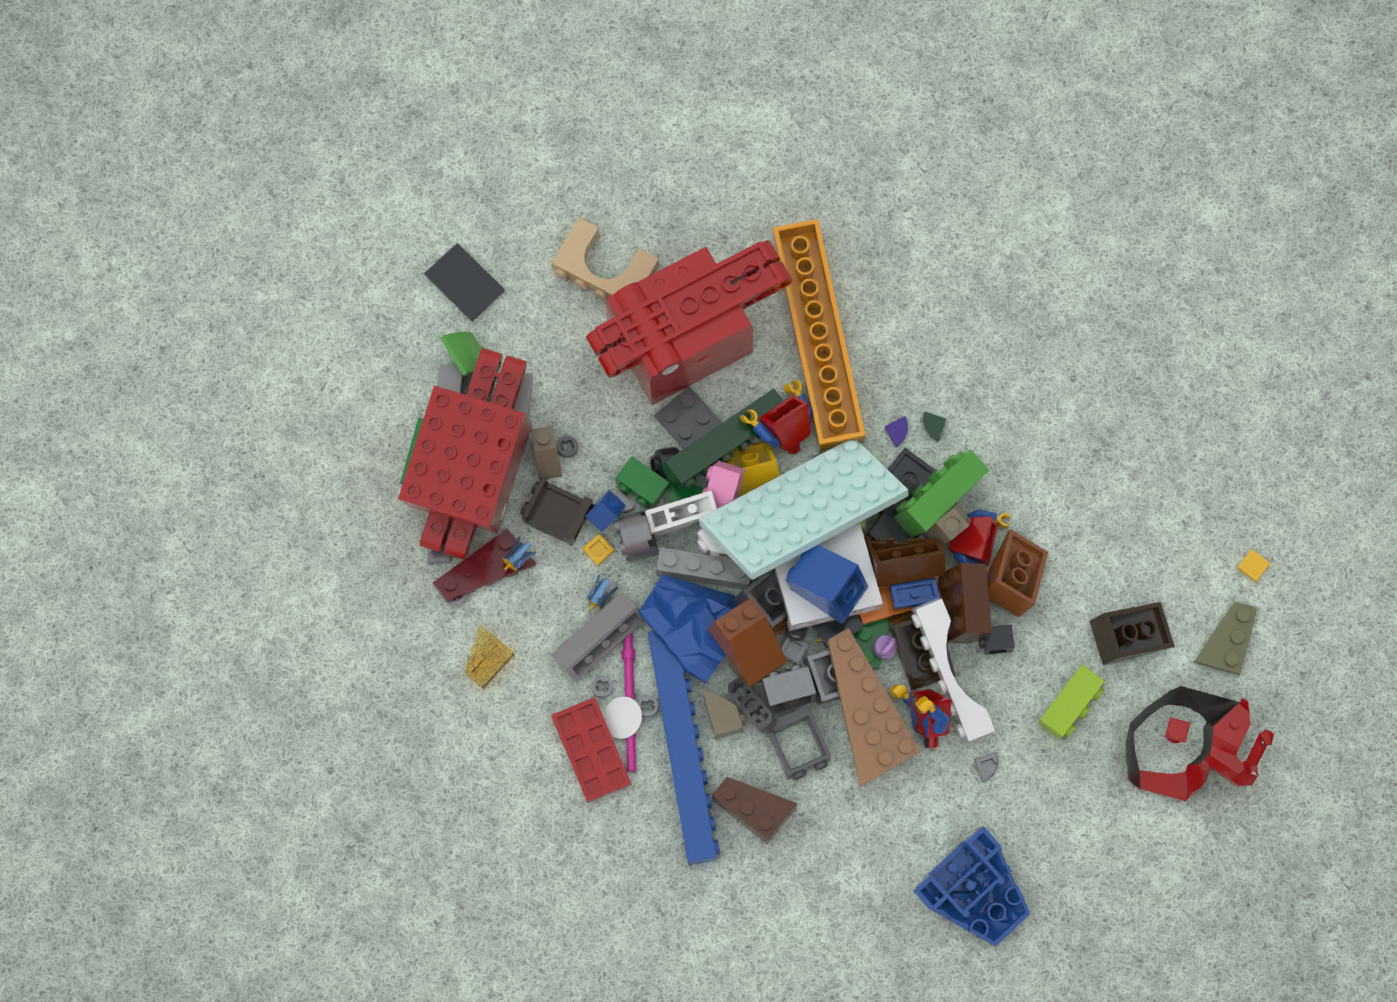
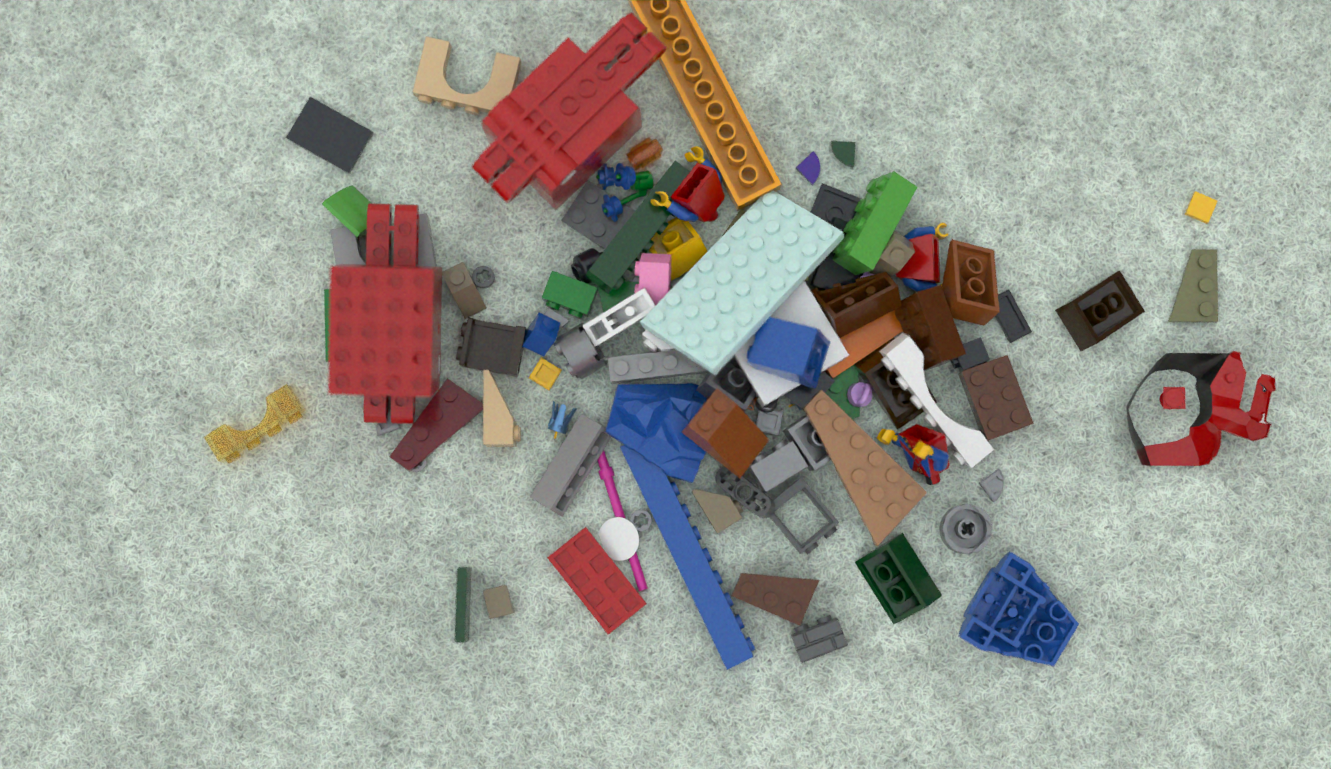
camera: 15 degrees left, 10 degrees up
clear yellow wing [465,625,515,689] -> none
flat silver piece [503,537,537,571] -> none
flat silver bush [592,676,613,698] -> none
blue plate [889,578,940,610] -> none
lime brick [1038,665,1105,740] -> none
none -> clear yellow arch [204,384,305,464]
none -> dark green tile [455,567,472,643]
none -> tan slope [483,370,521,447]
none -> dark tan panel [483,585,515,619]
none -> blue plant [596,163,654,222]
none -> clear orange brick [625,137,663,170]
none -> dark grey brick [791,615,848,663]
none -> dark green slope [855,533,942,624]
none -> flat silver brick [939,504,992,554]
none -> reddish brown brick [958,355,1034,441]
none -> black tile [995,289,1032,343]

